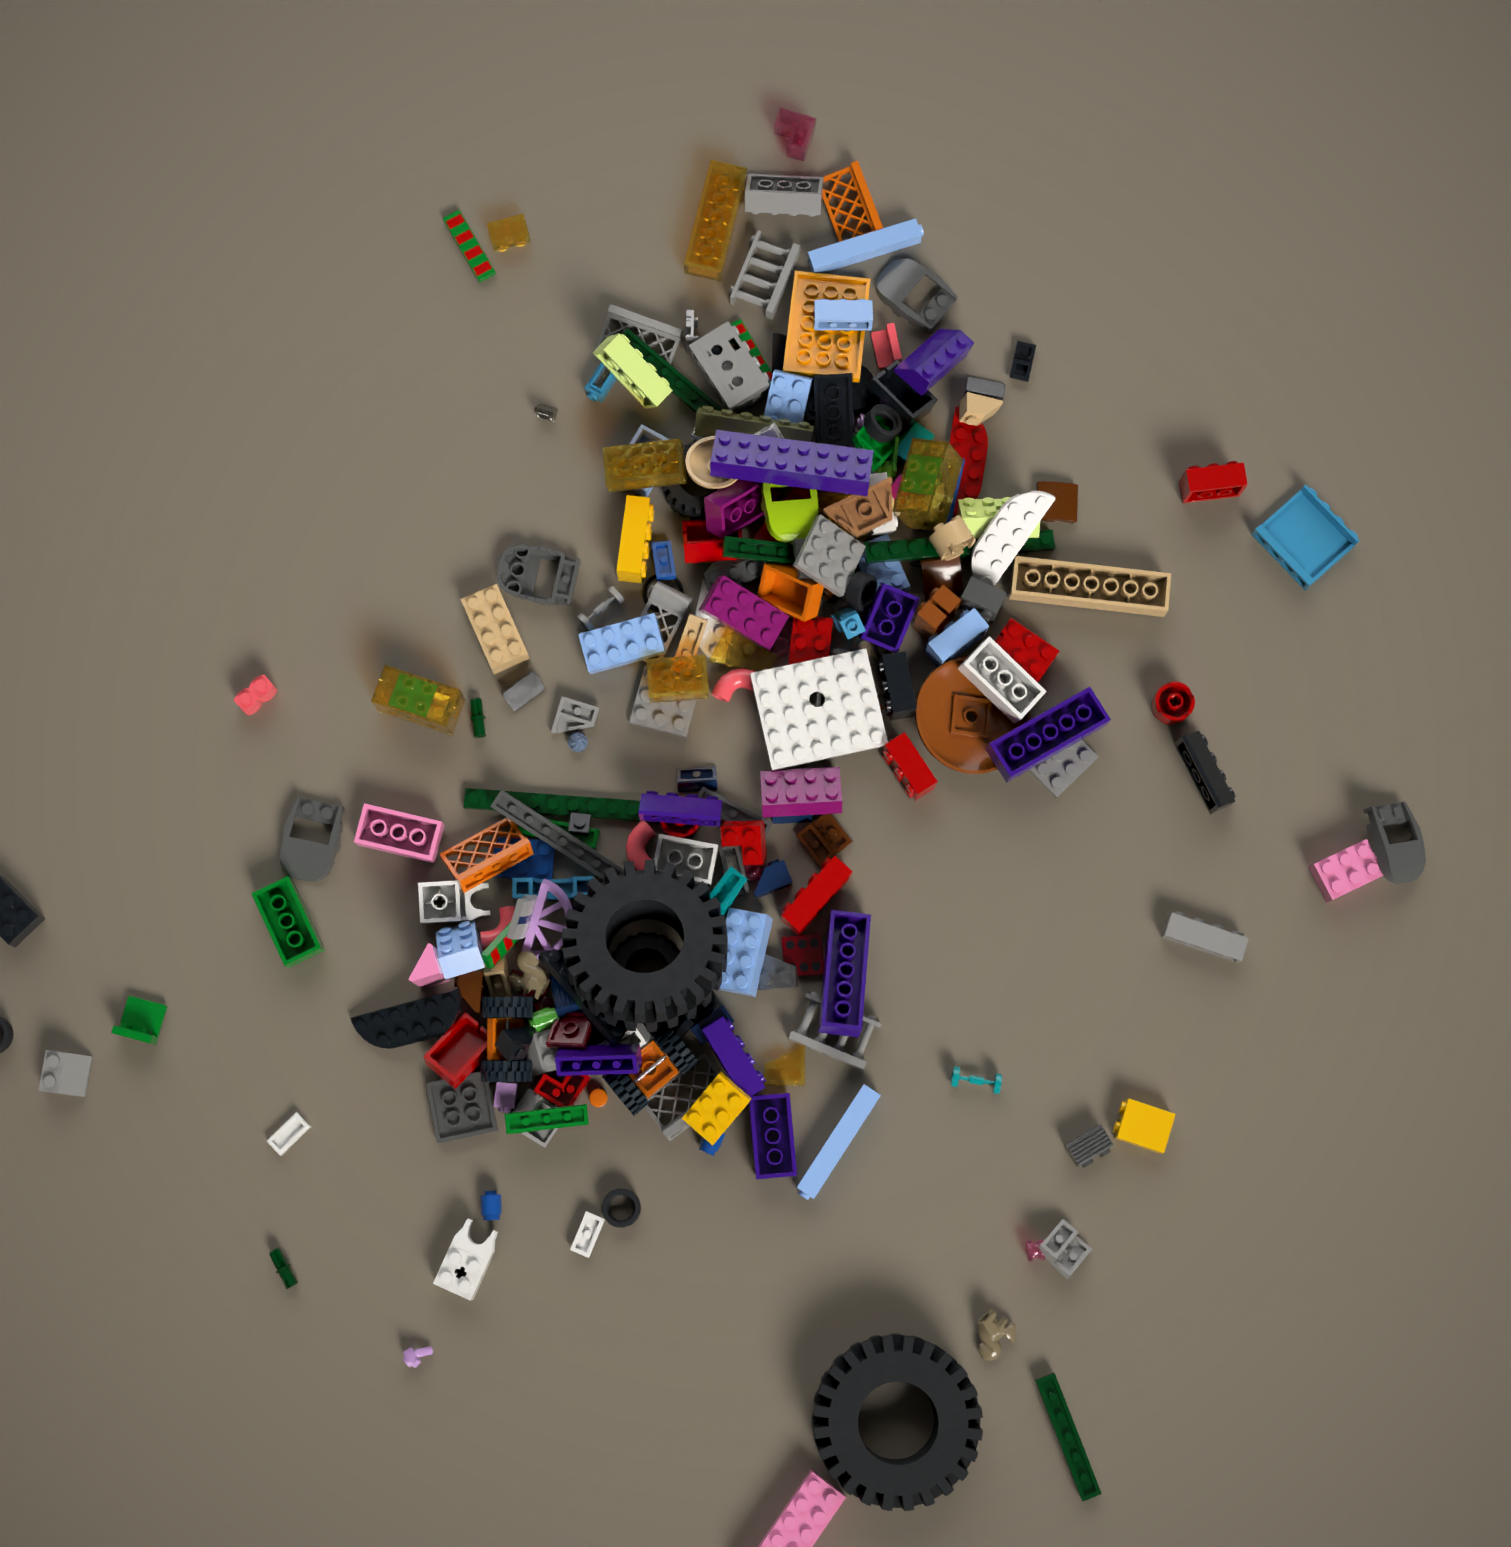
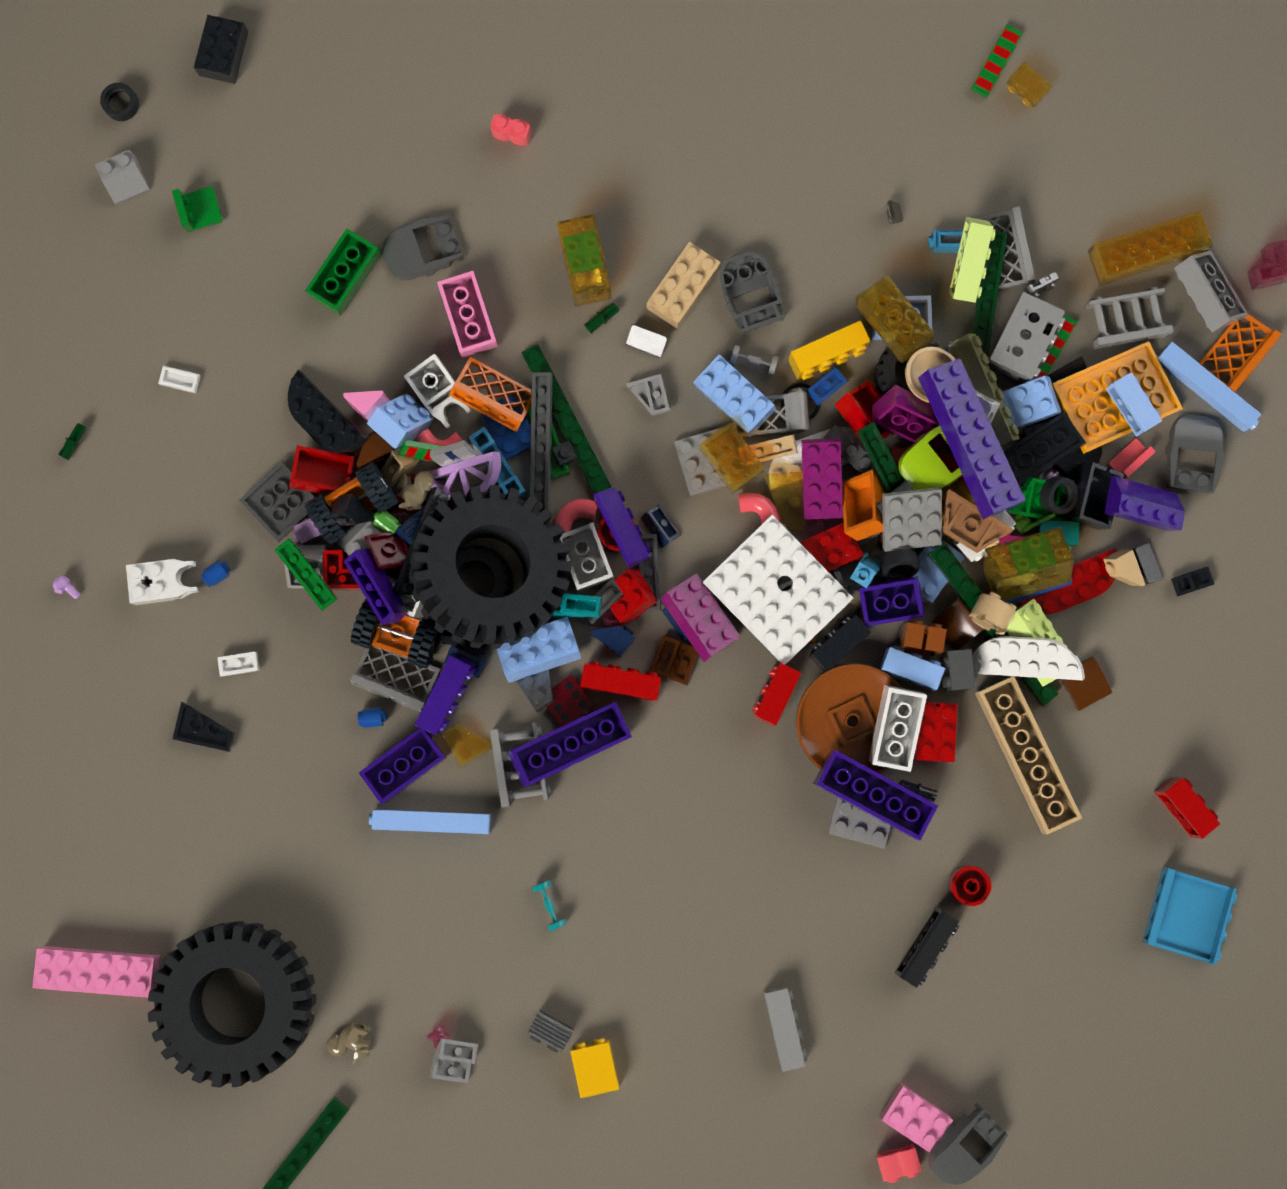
camera: 65 degrees right, 5 degrees up
sand blue plate [568,732,588,752] -> none
orange piece [589,1089,608,1107] -> none
black tyre [602,1188,641,1228] -> none
yellow plate [681,1072,752,1146] -> none
none -> black wing [172,702,235,752]
none -> coral brick [876,1144,922,1183]
none -> black axle [899,779,938,802]

